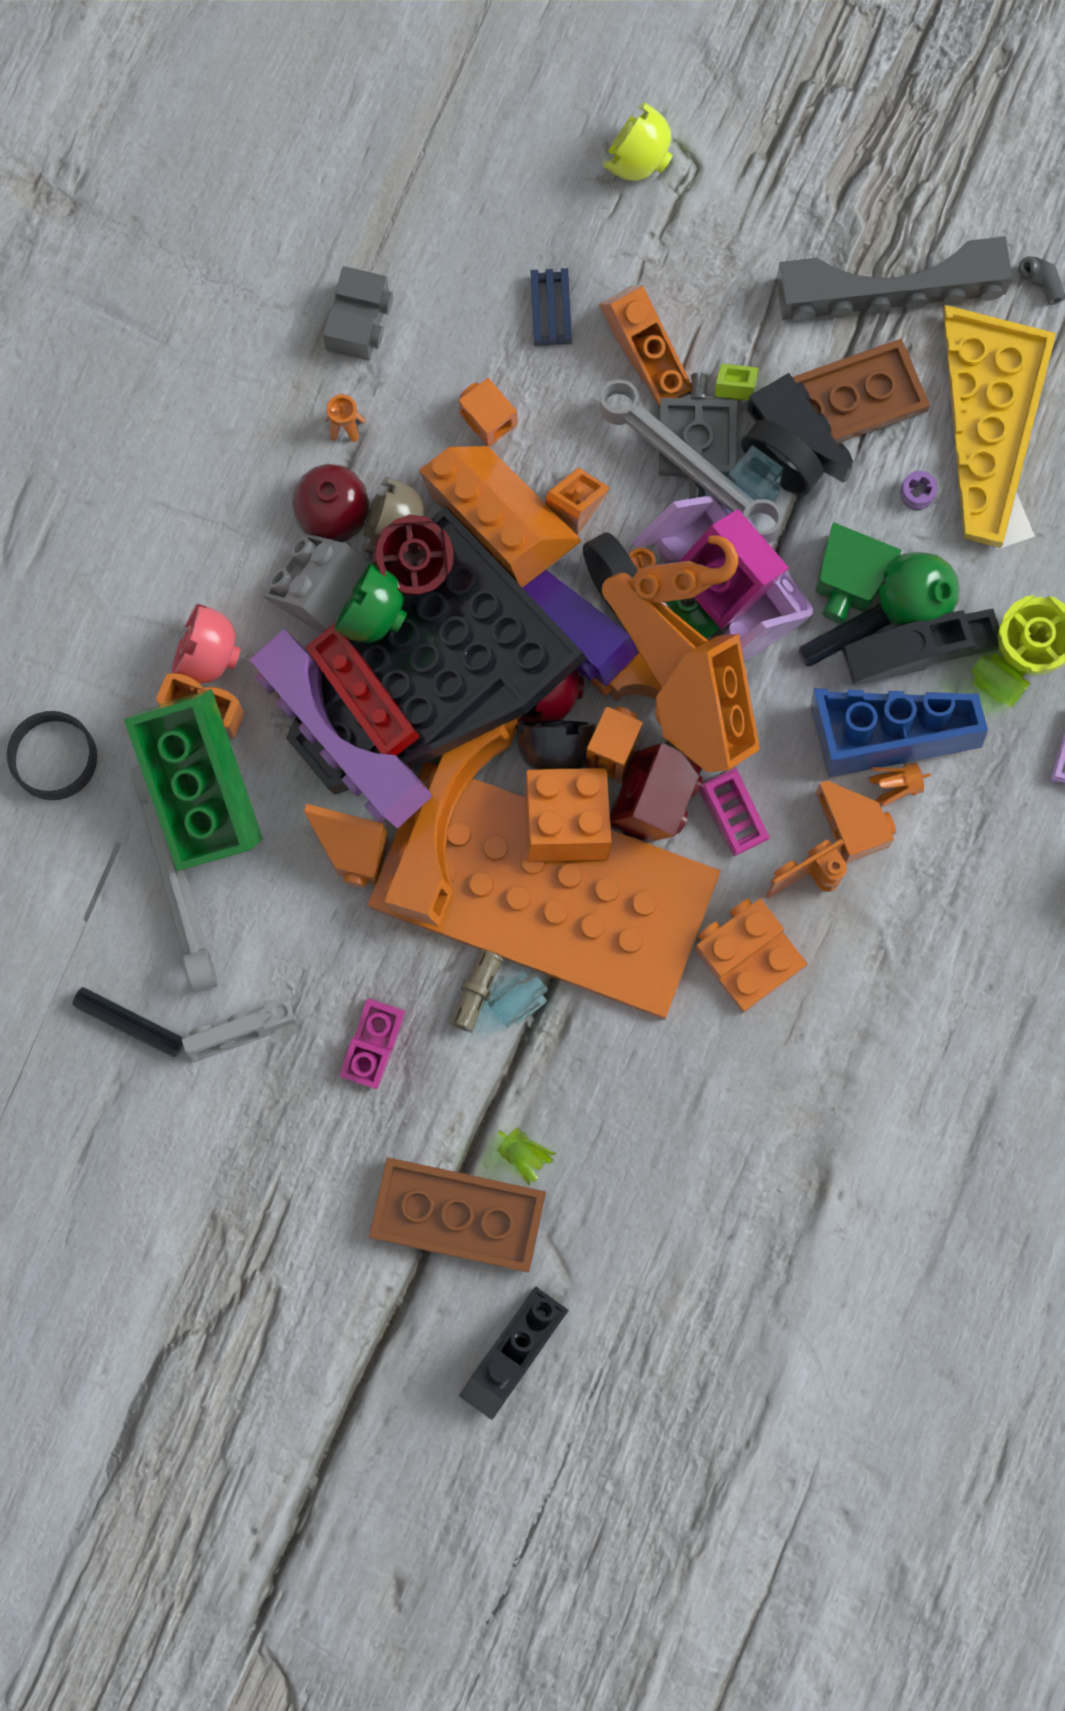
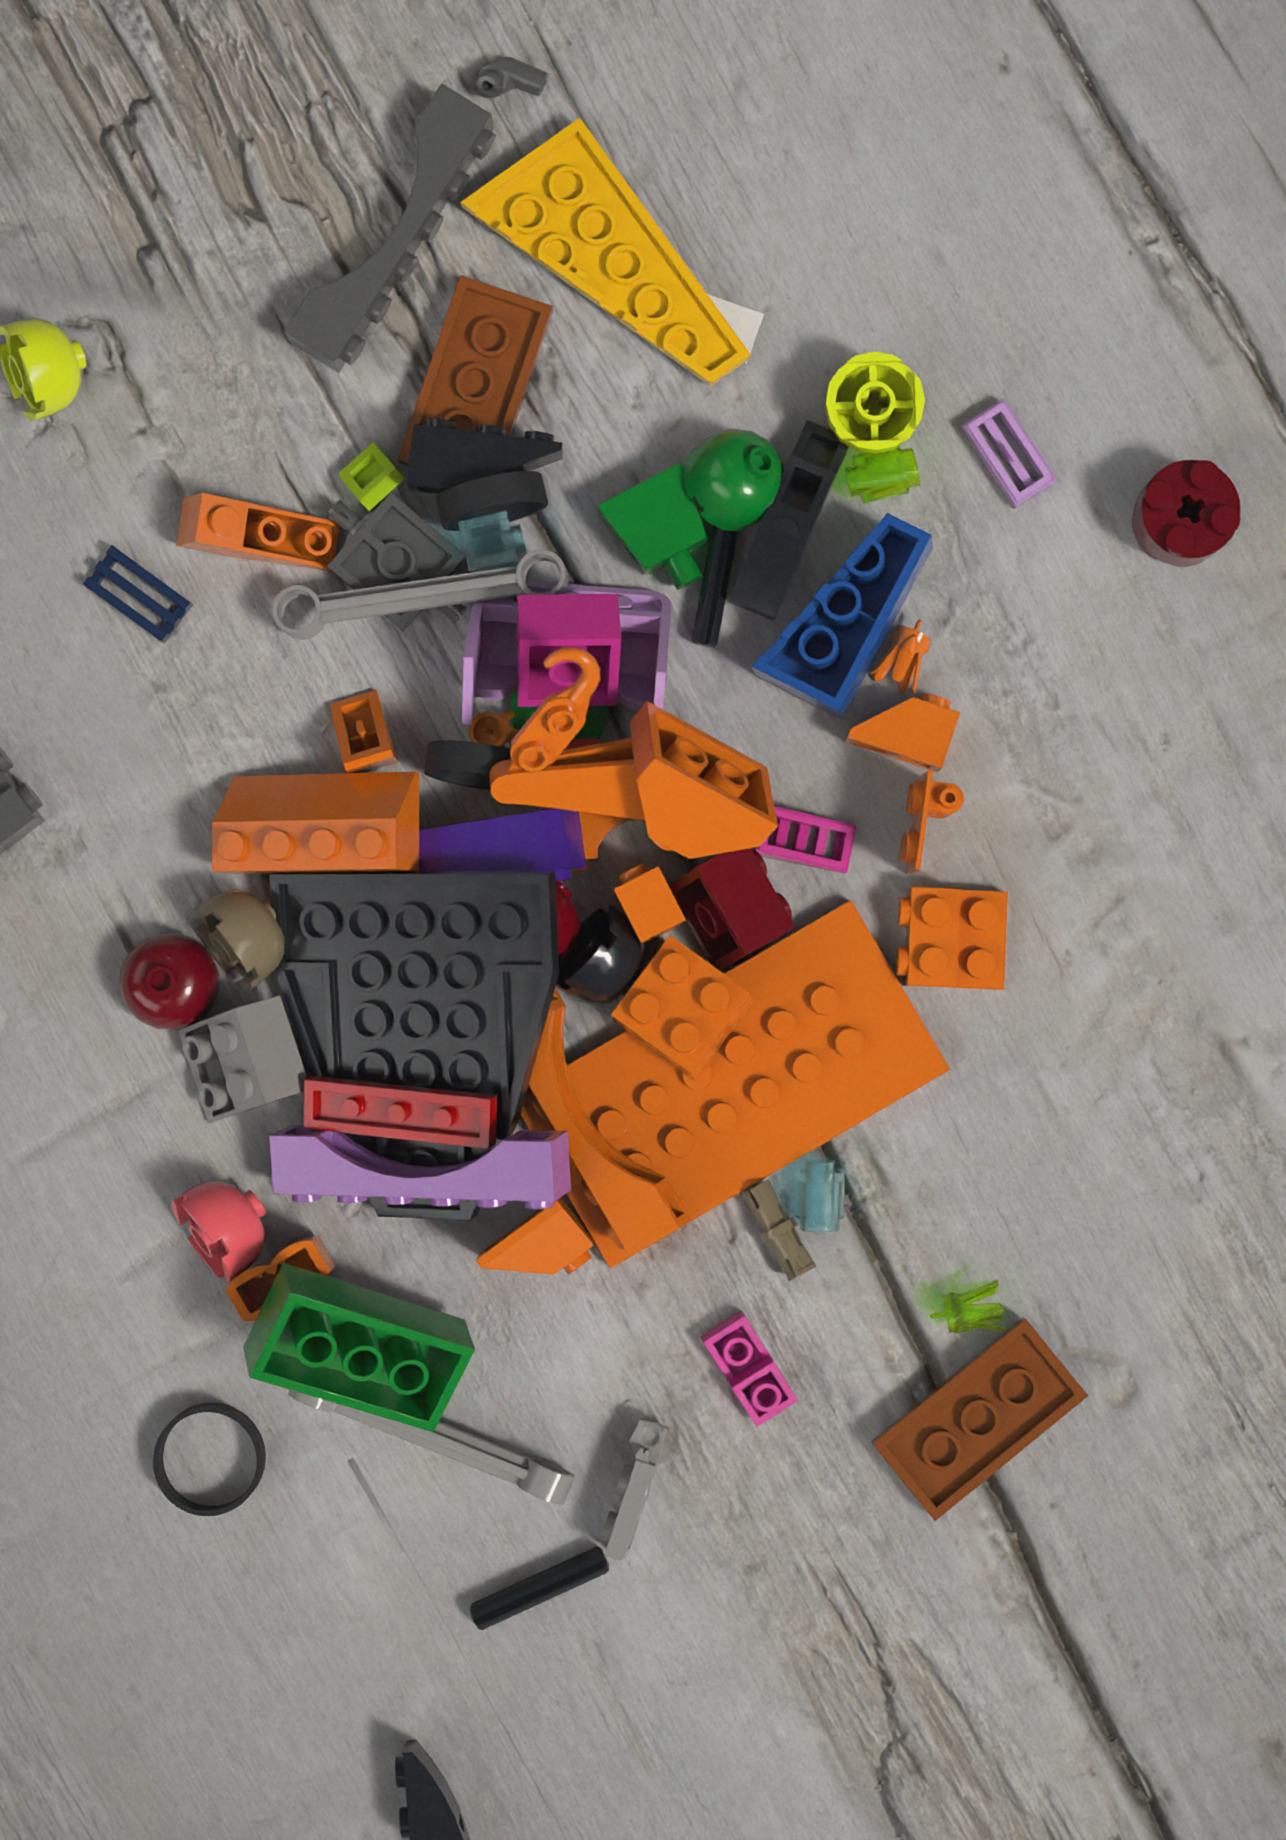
camera: 55 degrees left, 10 degrees up
orange piece [326,394,365,442] -> none
green cylinder [334,562,407,643] -> none
dark red cylinder [373,515,454,596] -> none
orange brick [458,378,518,447] -> none
black slope [459,1286,569,1420] -> none
medium lavender bush [900,471,937,510] -> none

